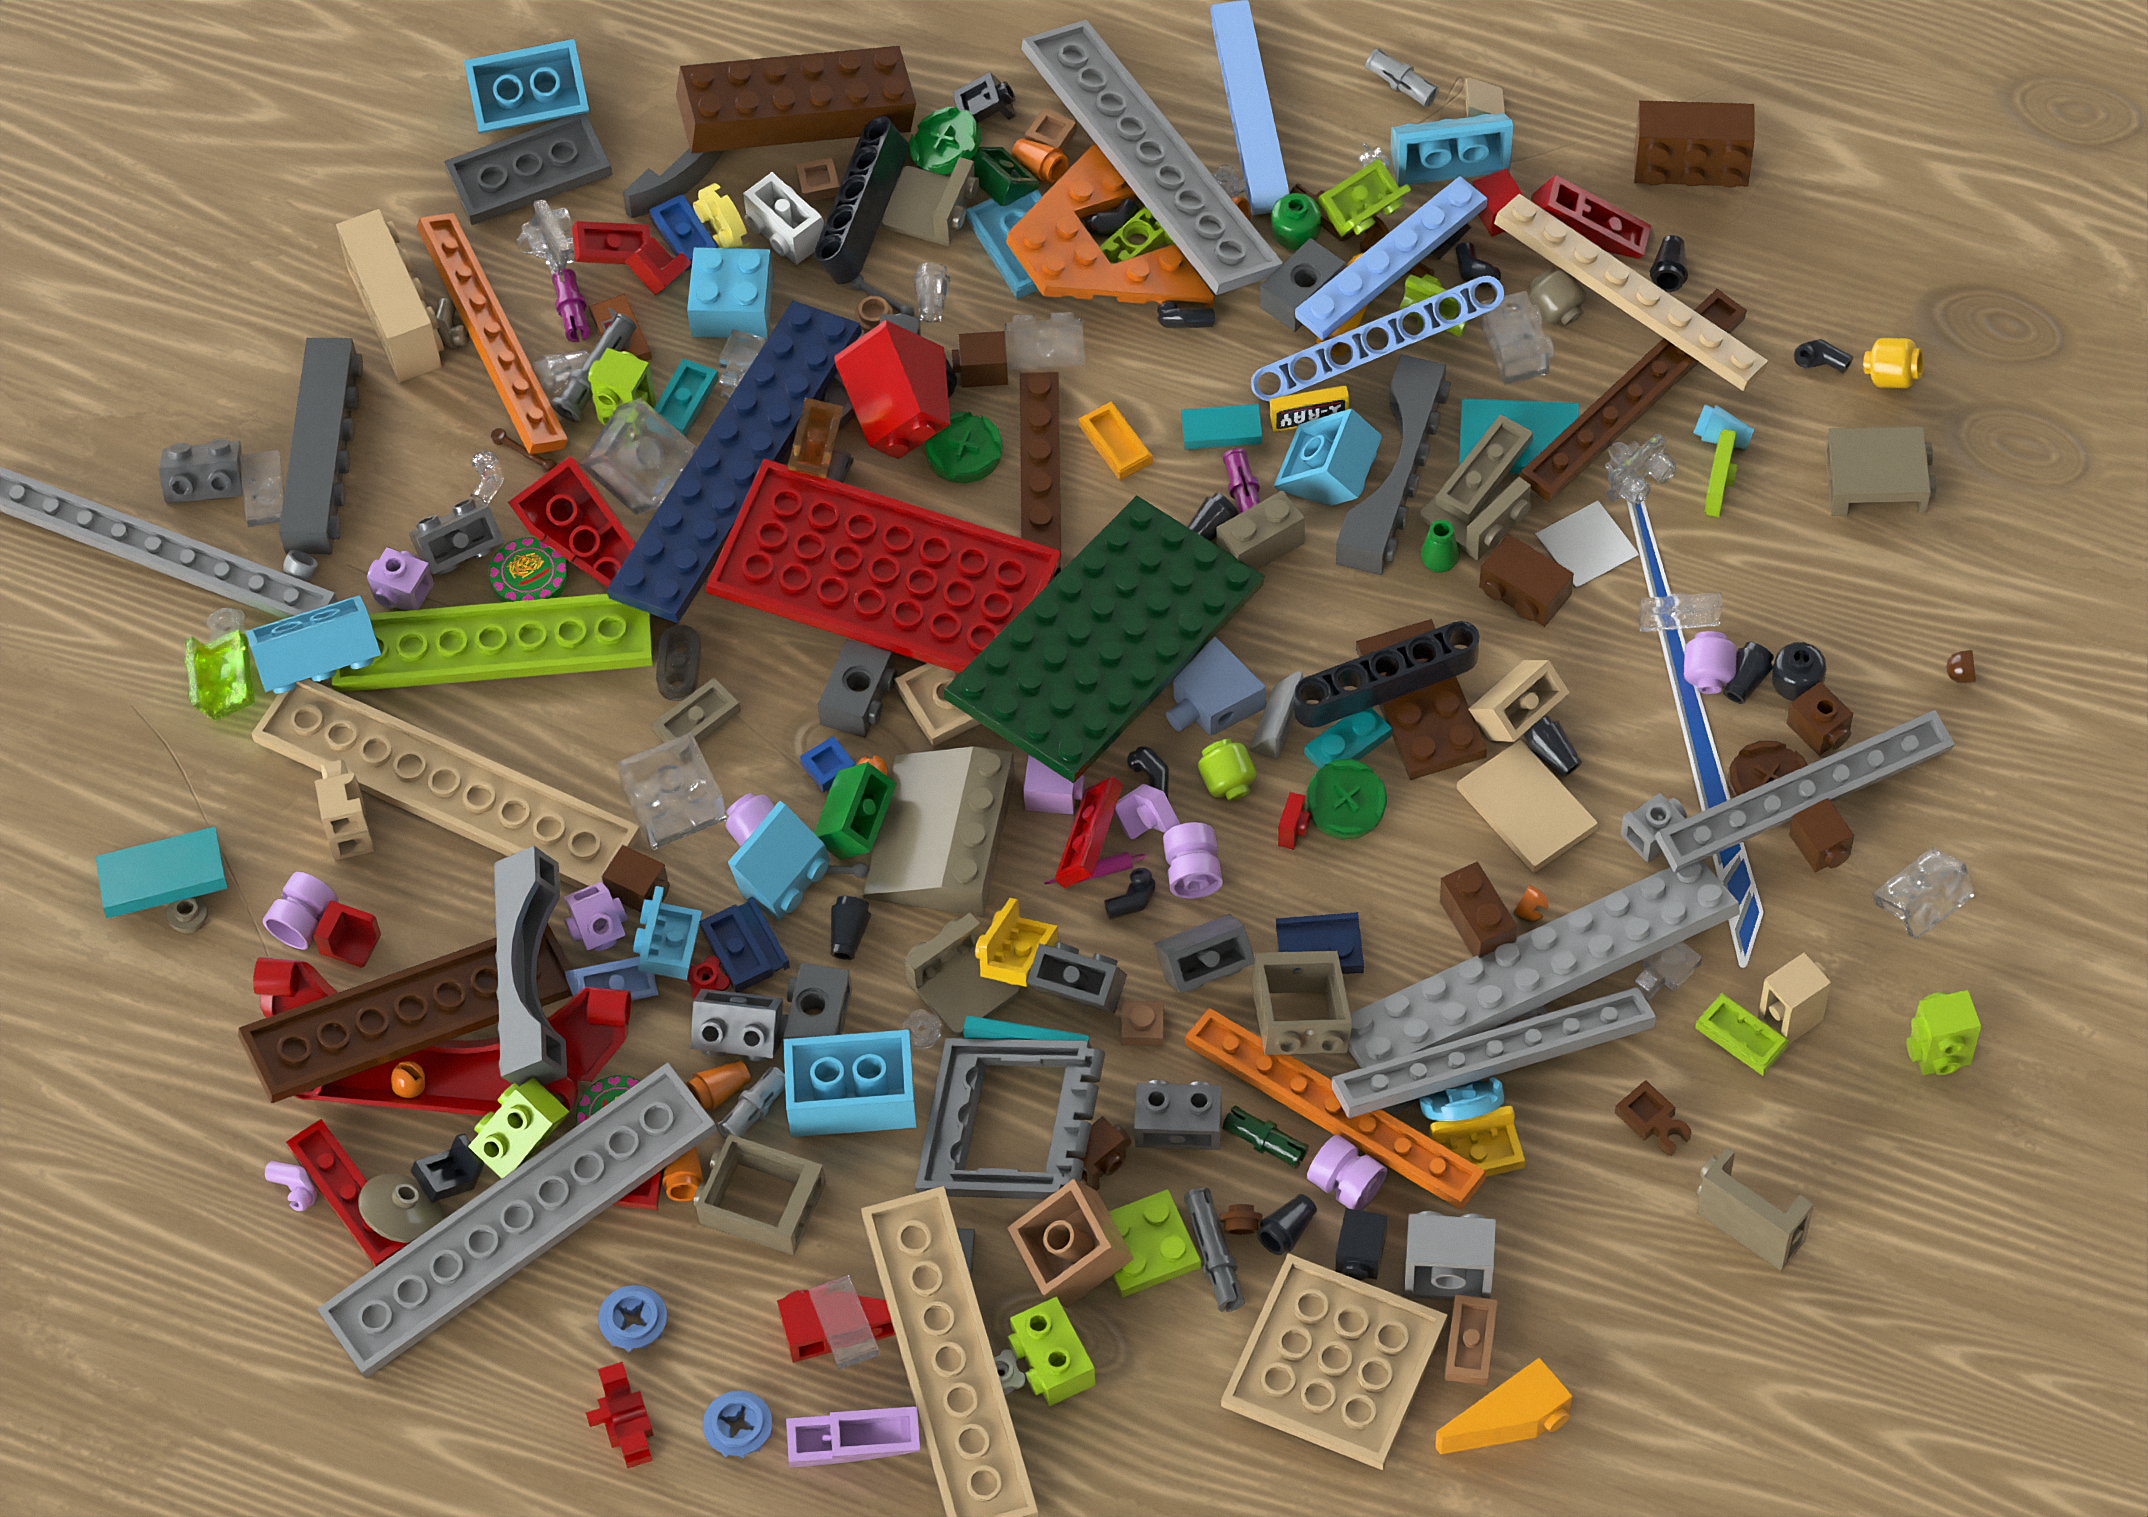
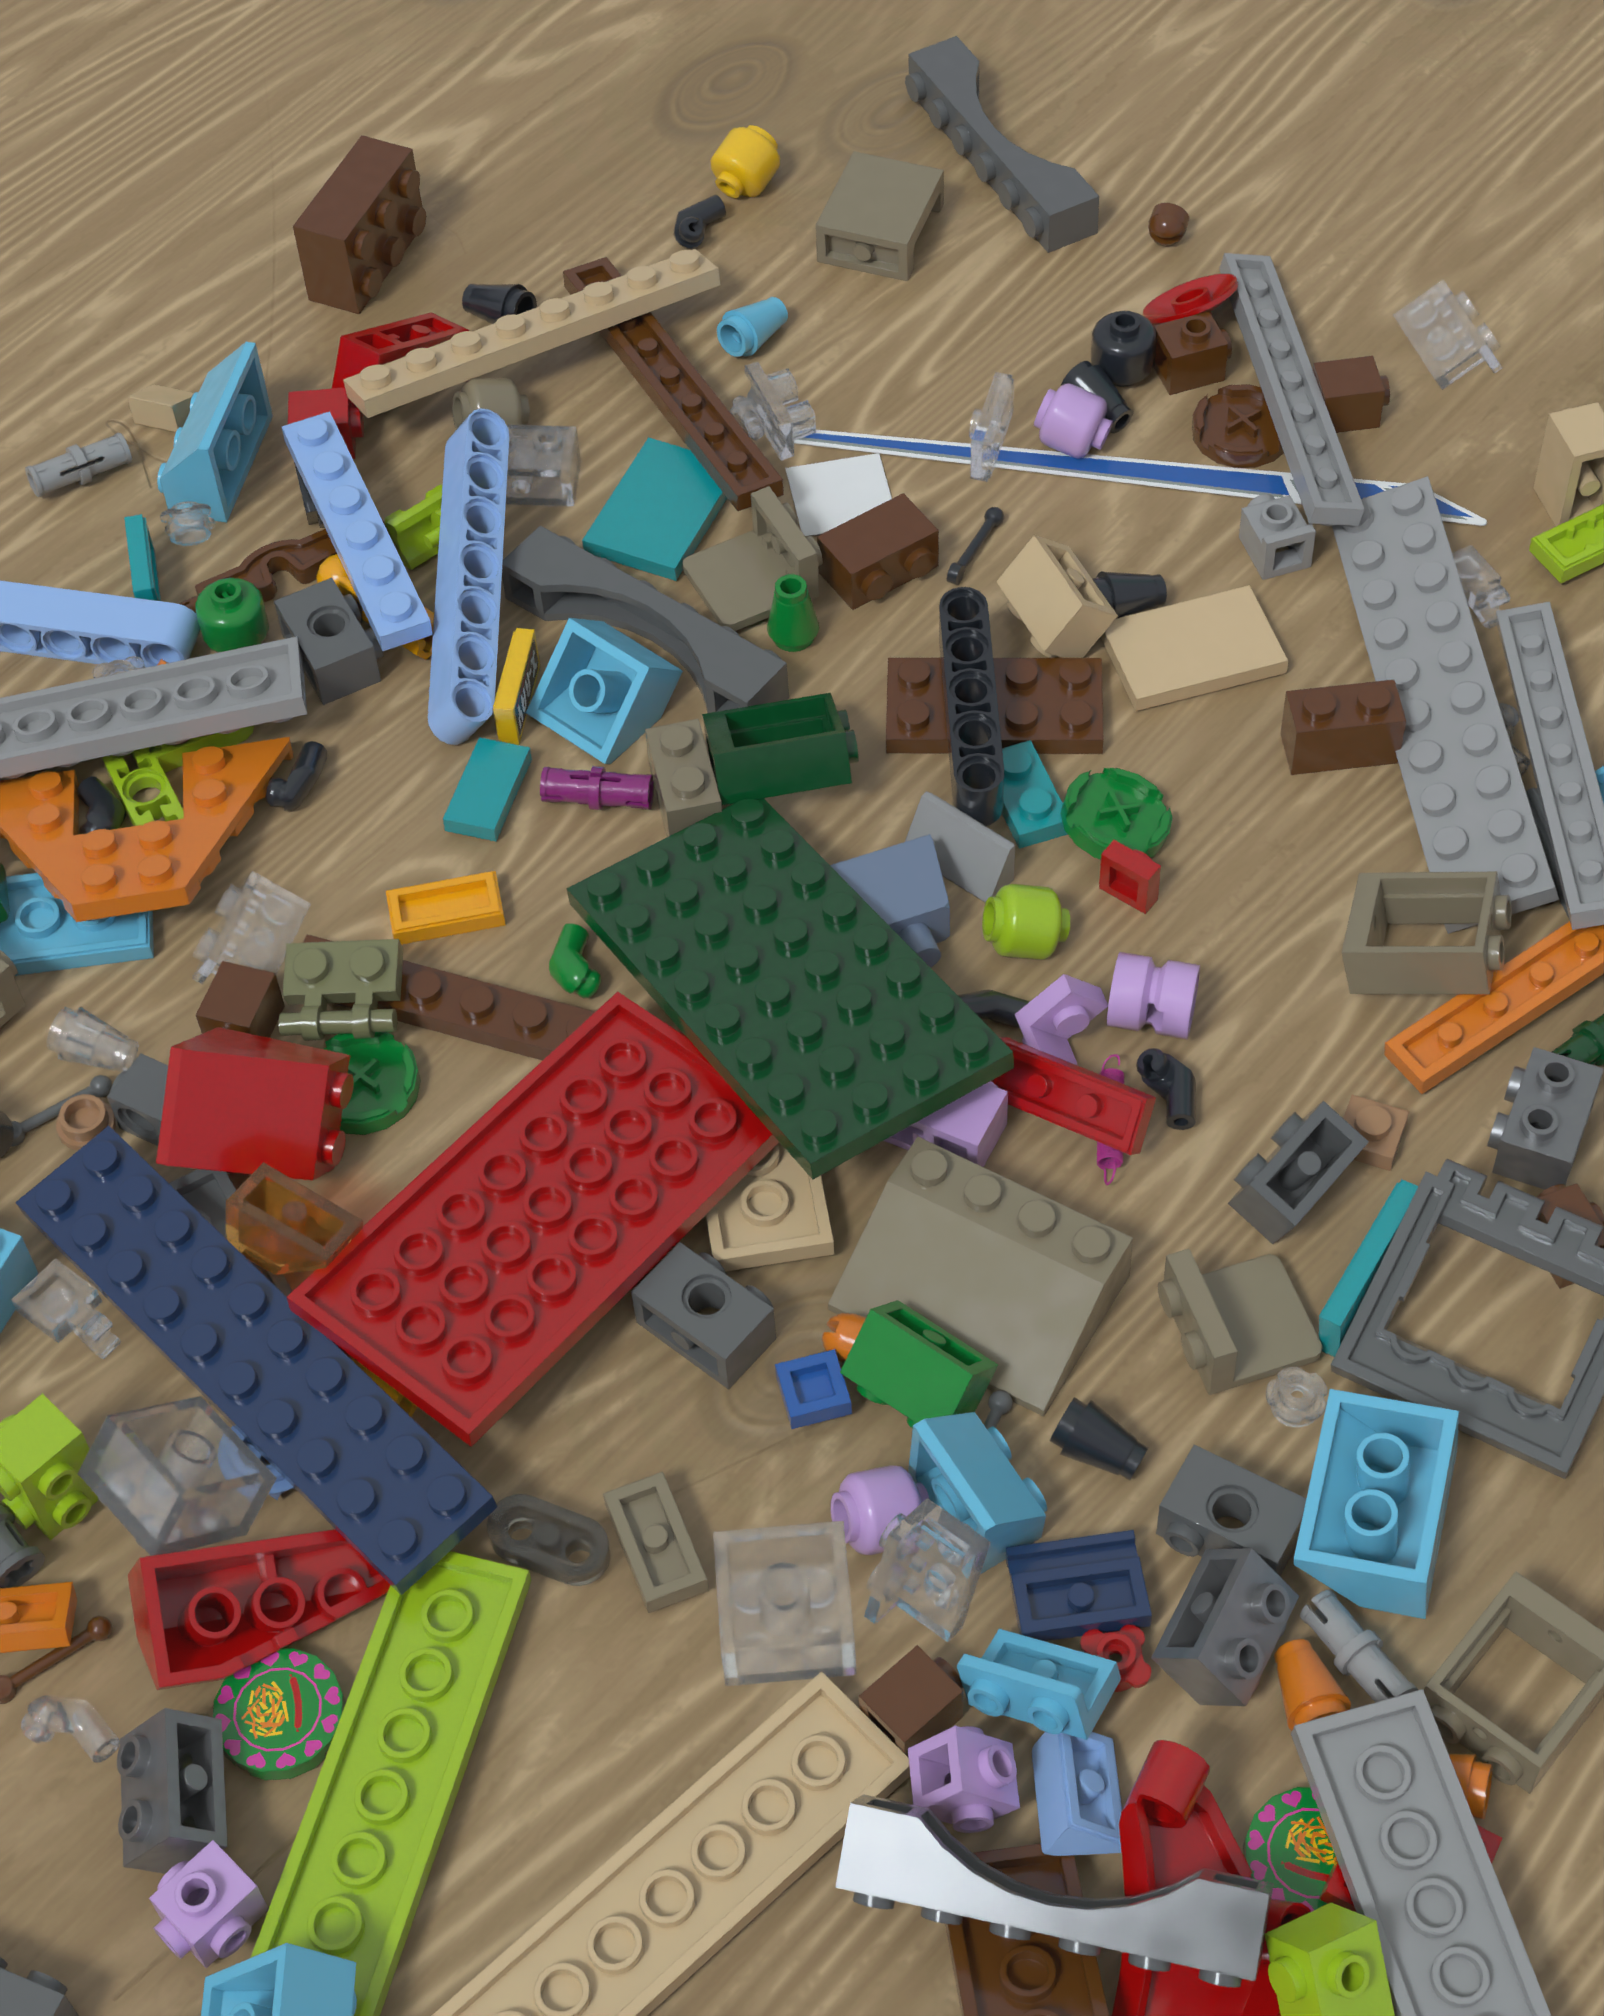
camera: 70 degrees left, 5 degrees down
teal plate [648,358,719,438] -> none
yellow bracket [975,898,1058,987] -> none
dark grey brick [1154,914,1254,993] -> none
black cone [1187,492,1239,542] -> none
dark blue plate [1276,912,1364,974] -> none
lime bracket [1316,158,1411,237] -> none
dark tan plate [1435,414,1533,523] -> none
black arm [1455,242,1501,288] -> none
orange hinge [1513,885,1549,921] -> none
lime plate [1704,429,1738,517] -> none
none -> teal tile [124,514,161,601]
none -> olive plate [279,939,404,1041]
none -> green arm [549,923,602,999]
none -> dark green window [702,692,859,805]
none -> clear bracket [864,1498,991,1642]
none -> dark grey arch [905,36,1099,253]
none -> black hinge [946,507,1005,585]
none -> red dish [1143,274,1238,324]

